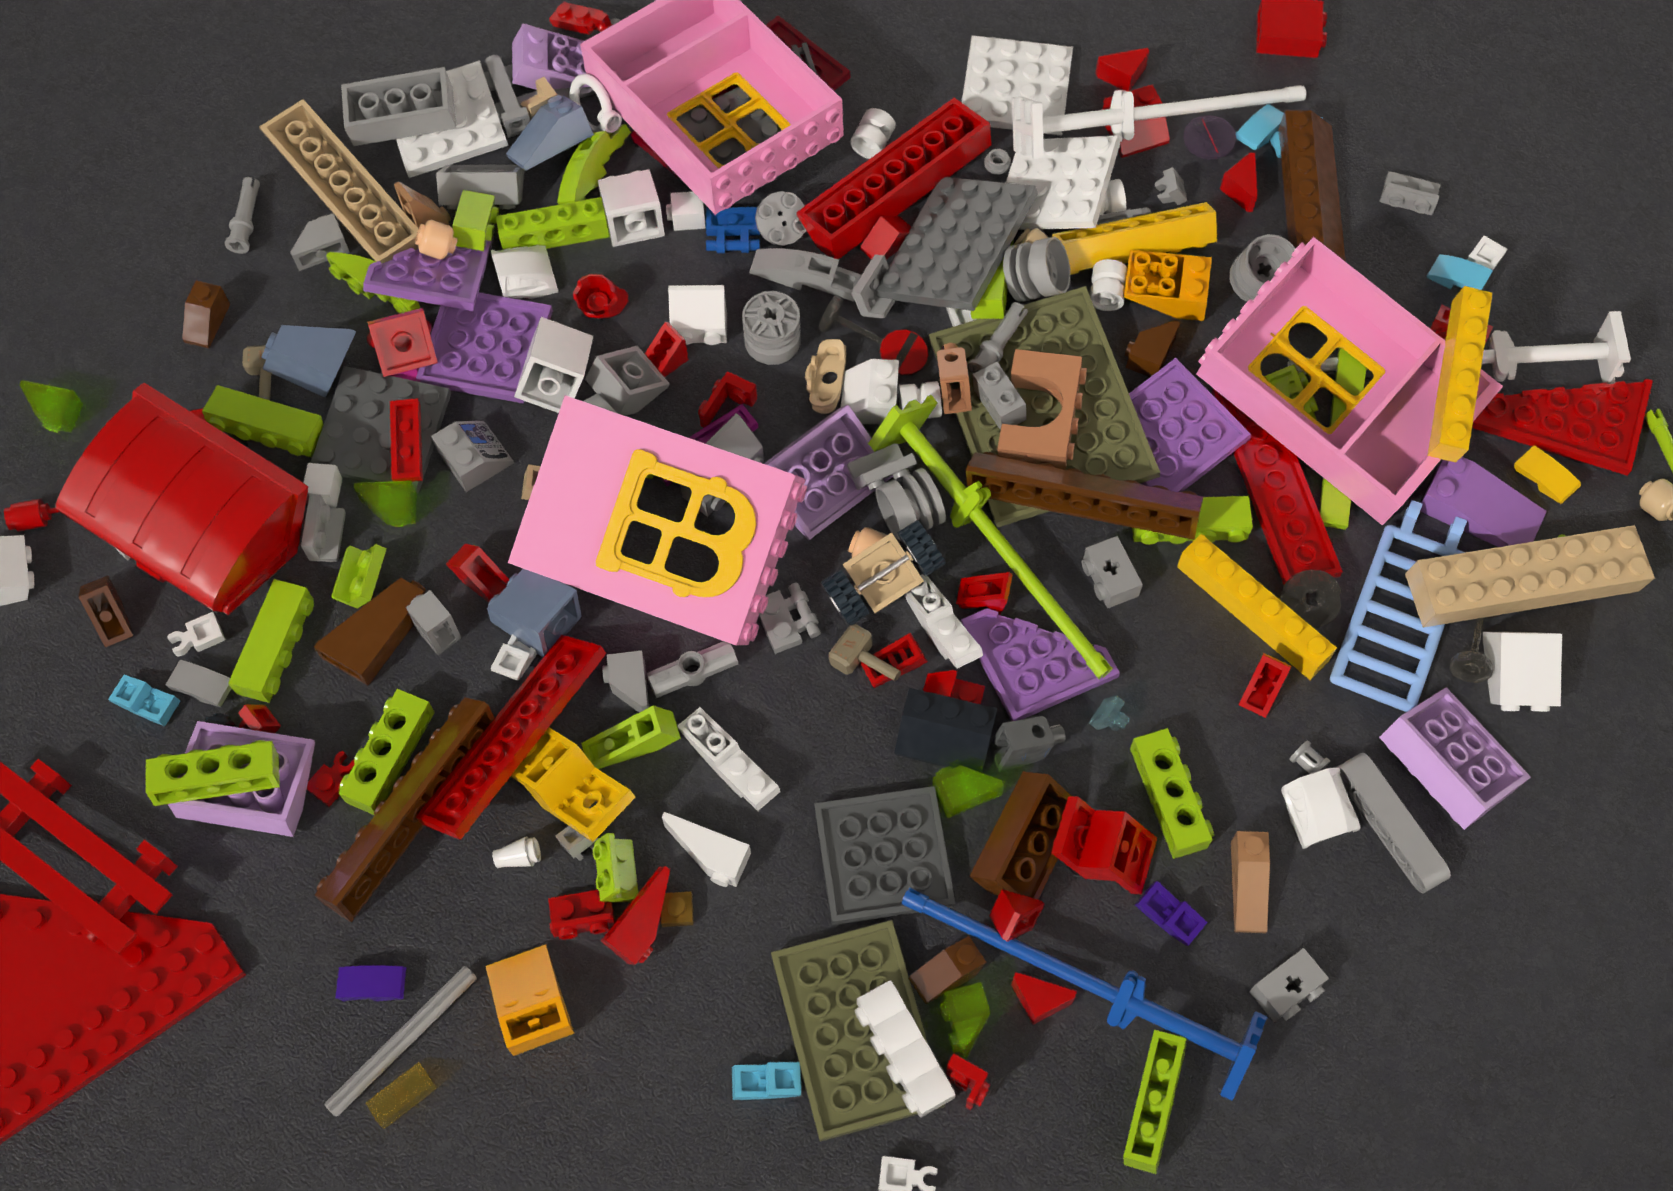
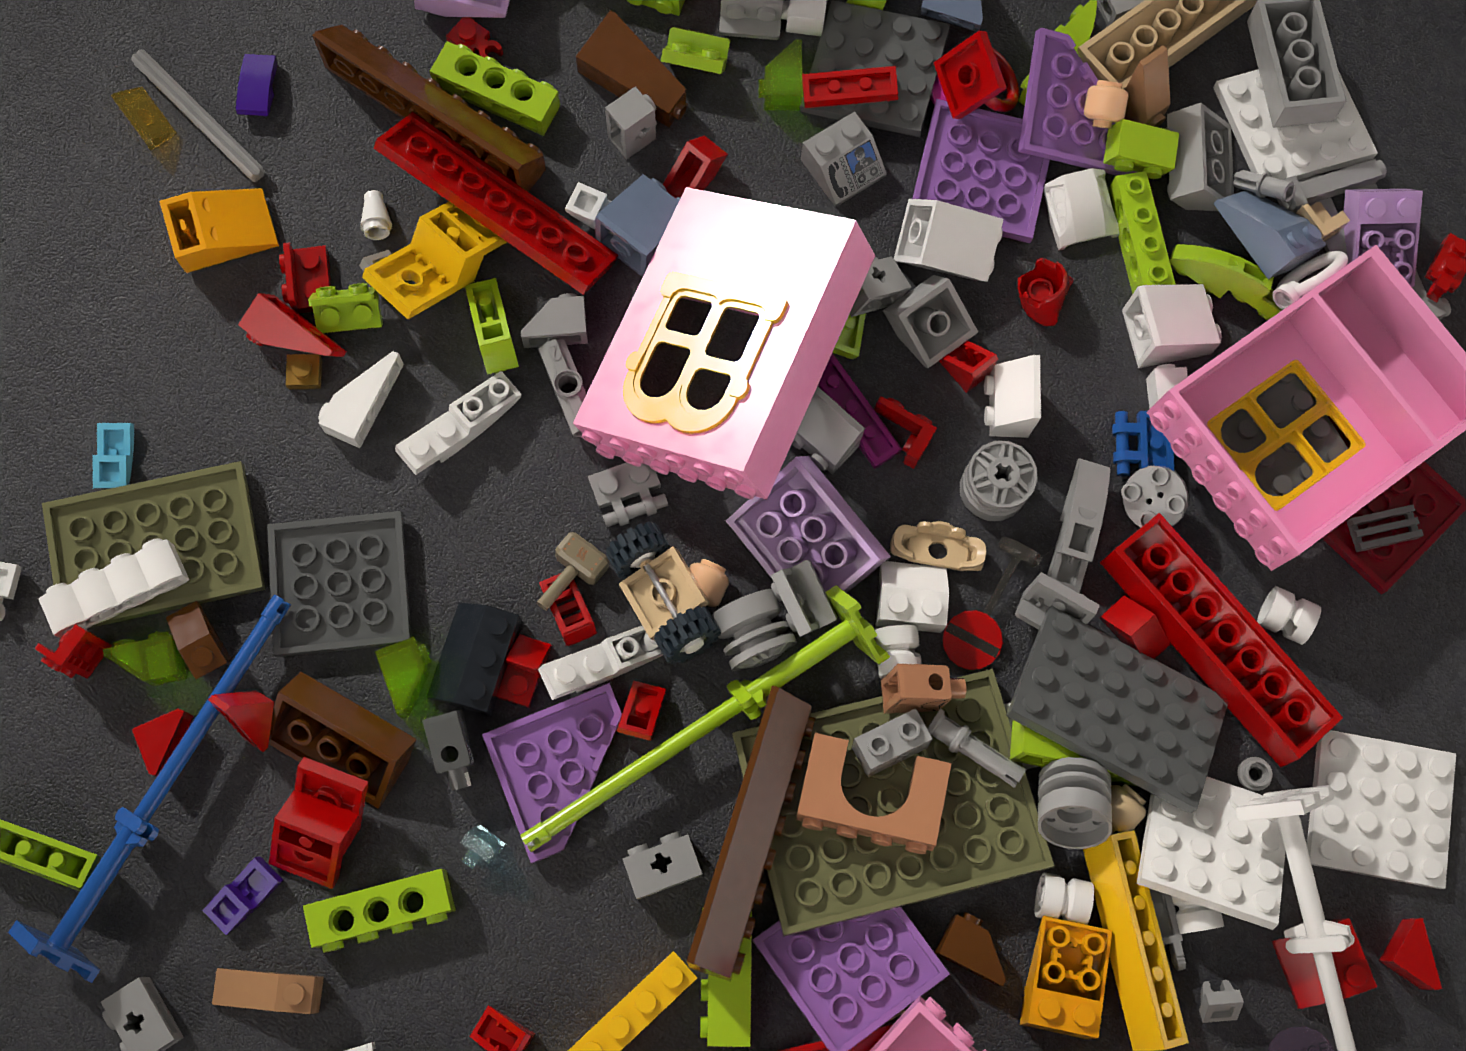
camera: 85 degrees right, 10 degrees up
none -> light grey axle [1233,170,1296,202]

